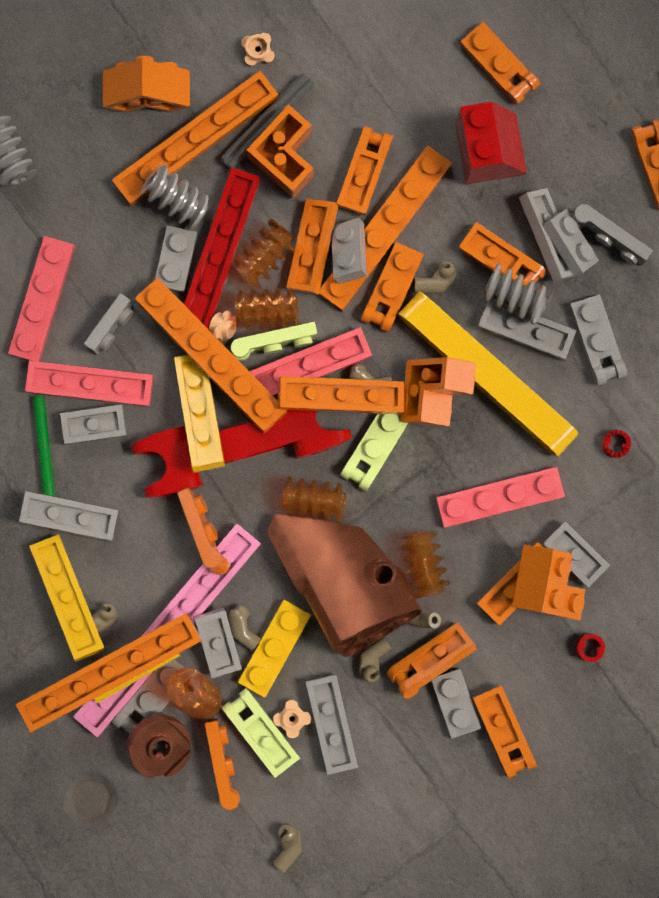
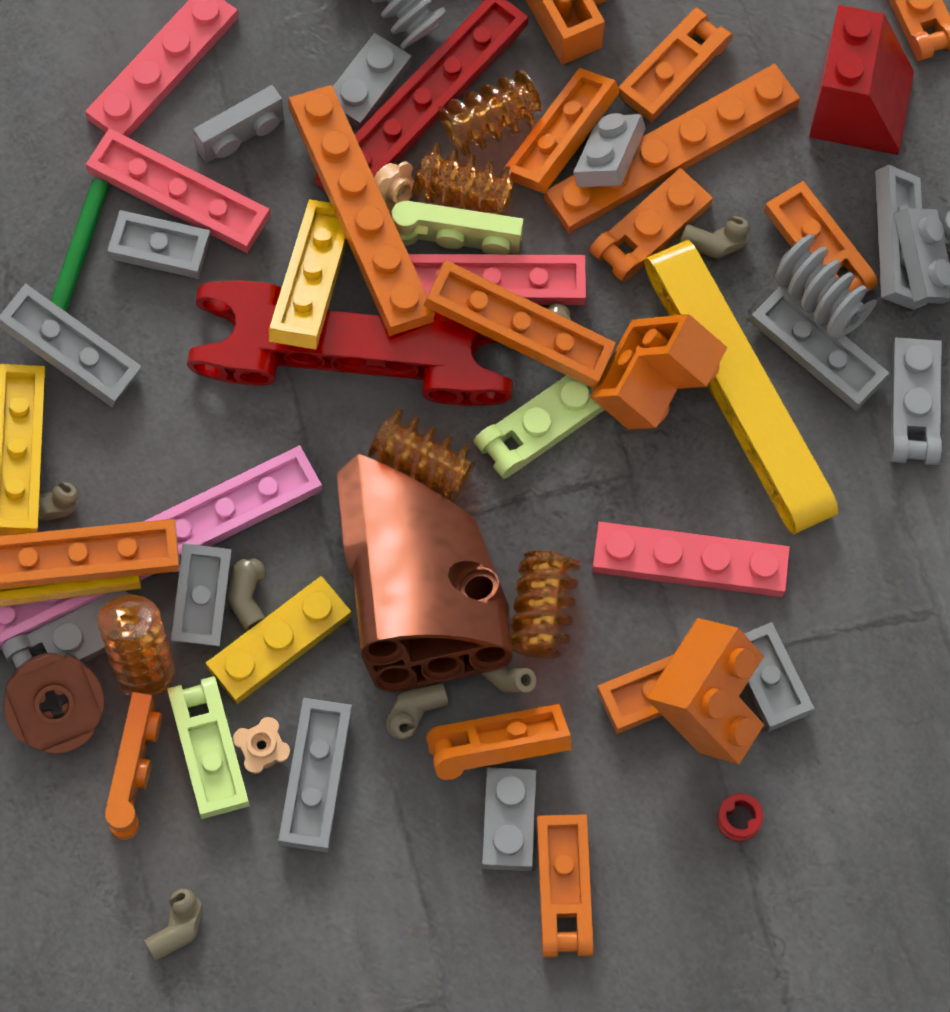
camera: 20 degrees right, 15 degrees down
orange plate [177,488,230,575] -> none
red bush [602,429,631,459] -> none

